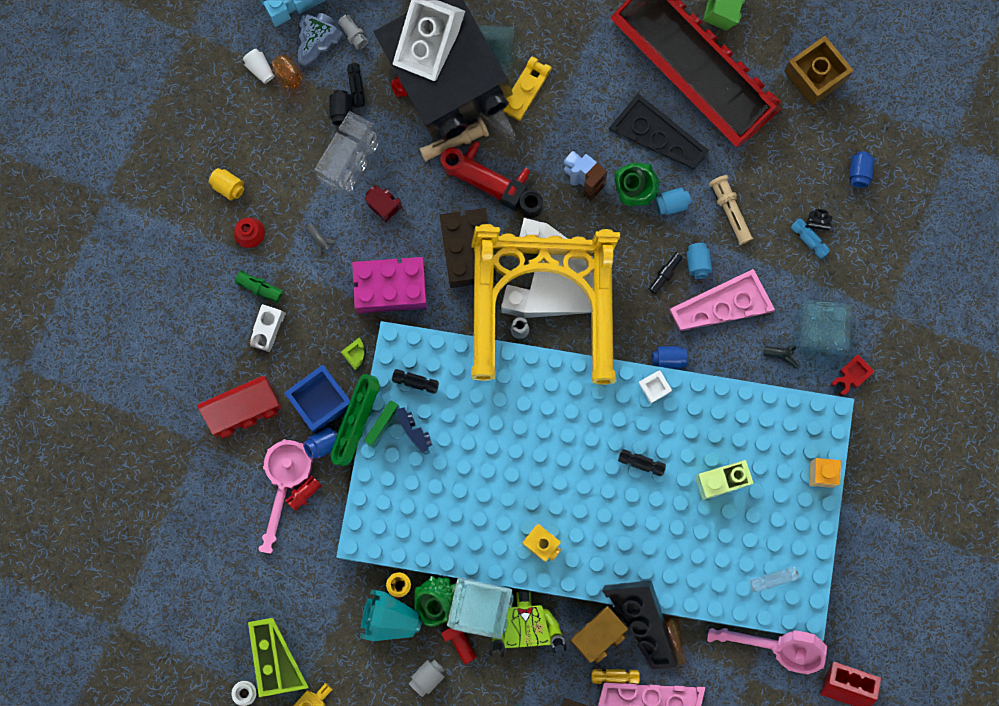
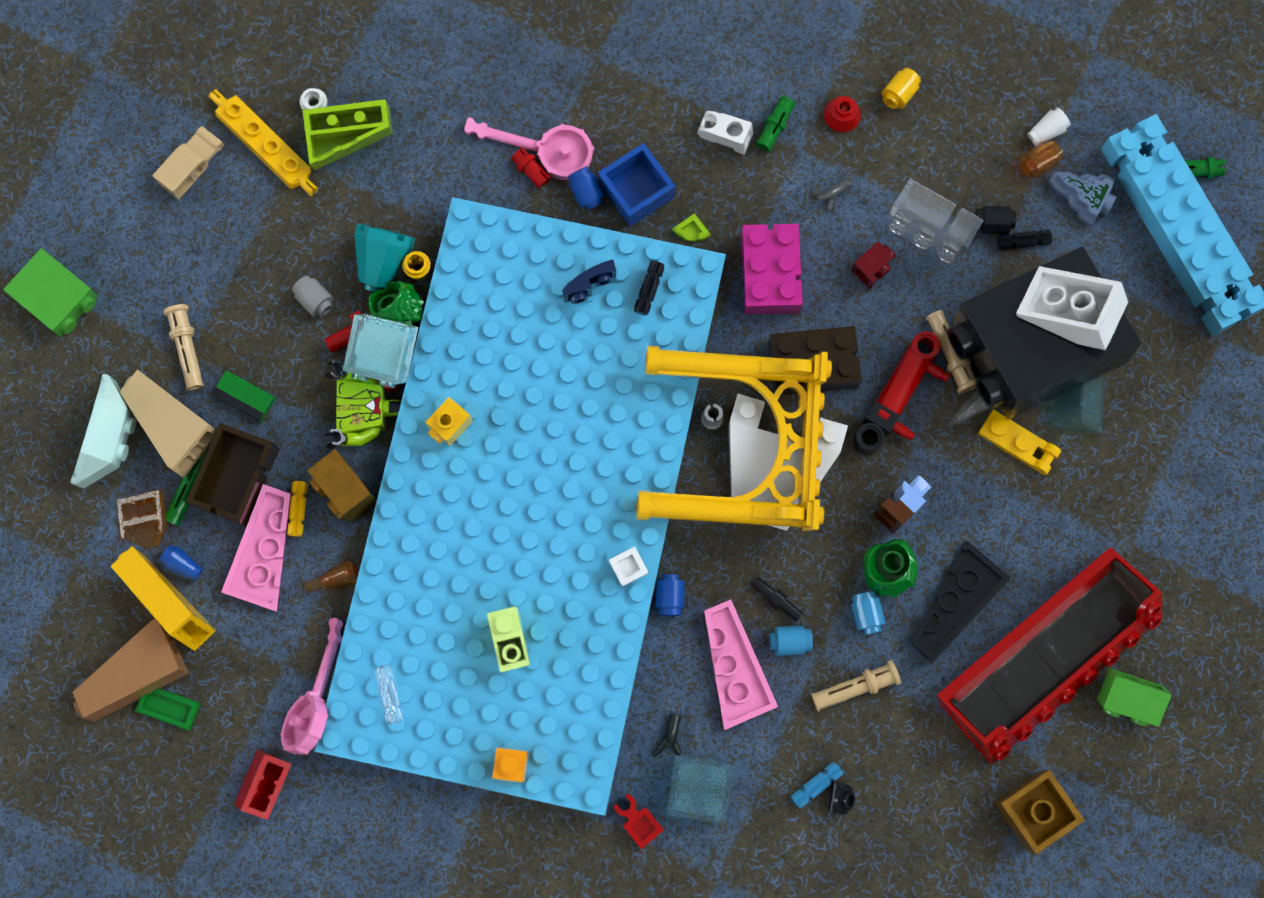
camera: 90 degrees right, 0 degrees up
red slope [197,375,282,439] -> none
green plate [331,374,380,466] -> none
light grey pin [338,15,368,50] -> none
green tile [364,400,400,449] -> none
black wing [602,580,678,669] -> none
black axle [618,449,666,476] -> none
blue brick [849,151,875,188] -> none

